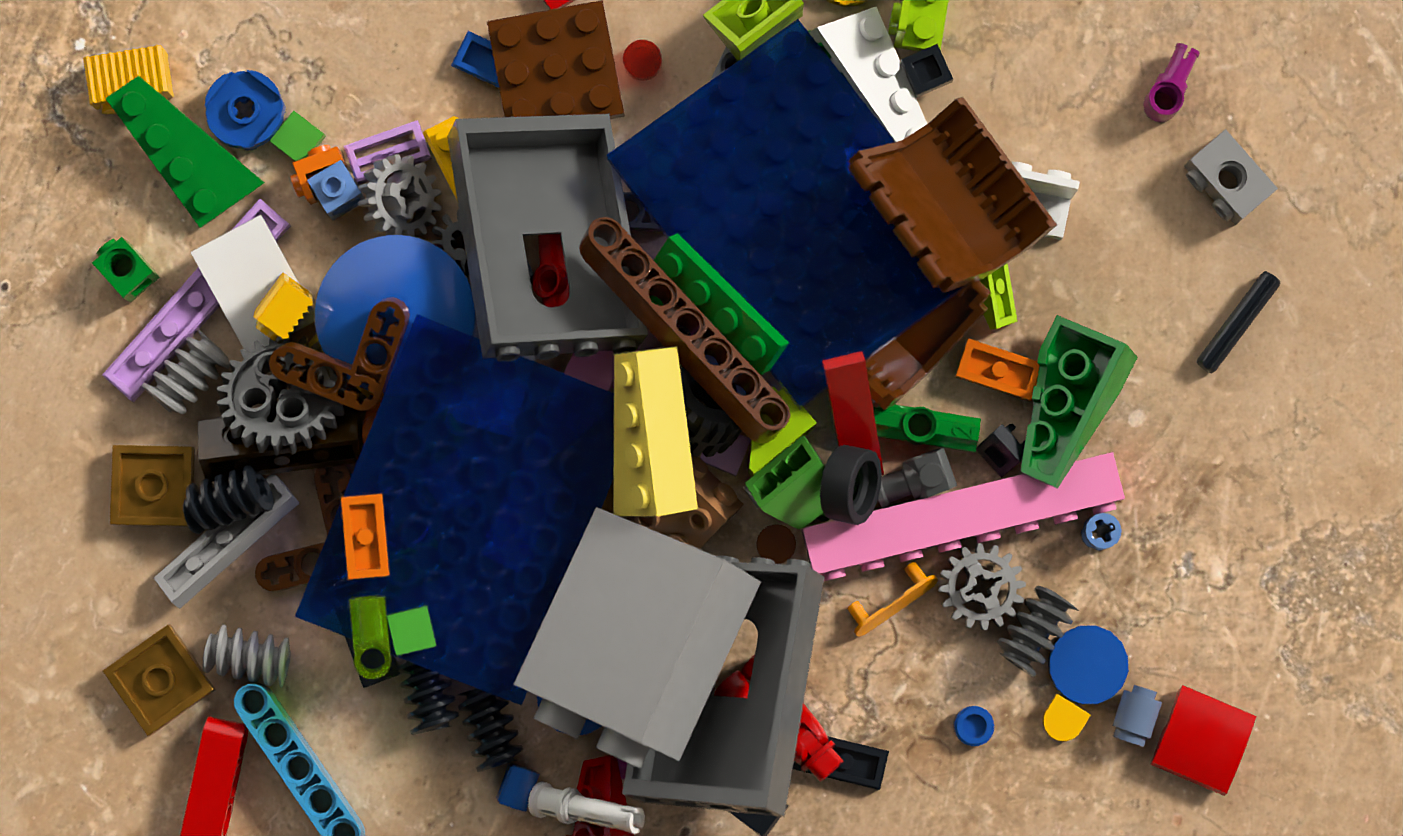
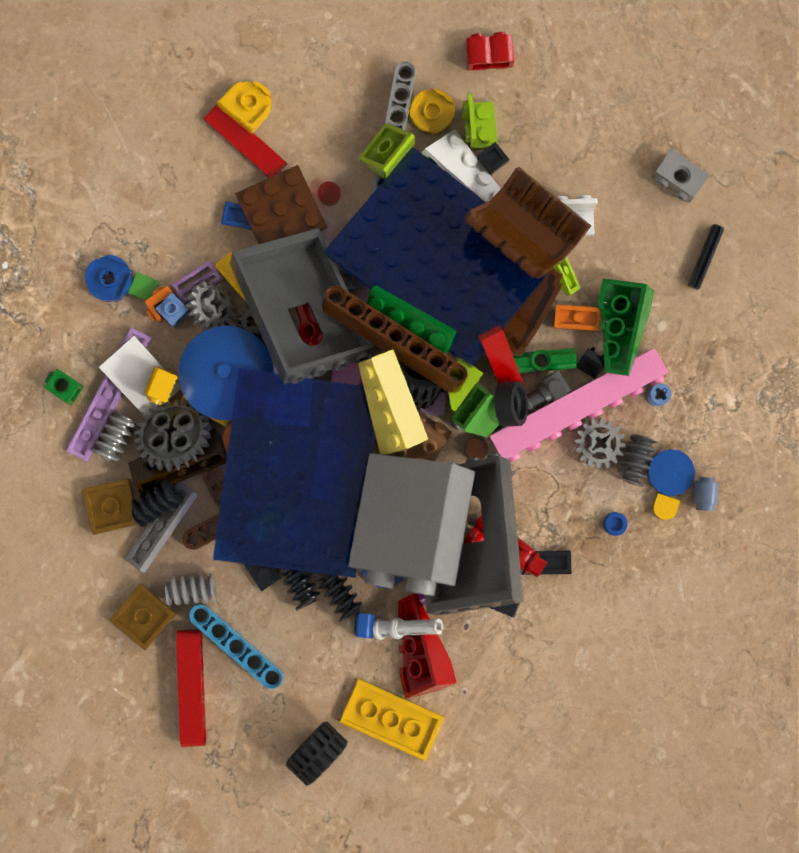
camera: 15 degrees left, 0 degrees up
yellow brick [83,45,174,114] -> none
green wing [106,75,265,228] -> none
reddish brown beam [269,297,410,411] -> none
orange plate [341,493,389,580] -> none
clear neon green piece [349,595,391,679] -> none
bright green tile [387,605,436,656] -> none
light orange piece [847,562,938,637] -> none
magenta pin [1143,43,1200,122] -> none
red slope [1150,685,1257,796] -> none

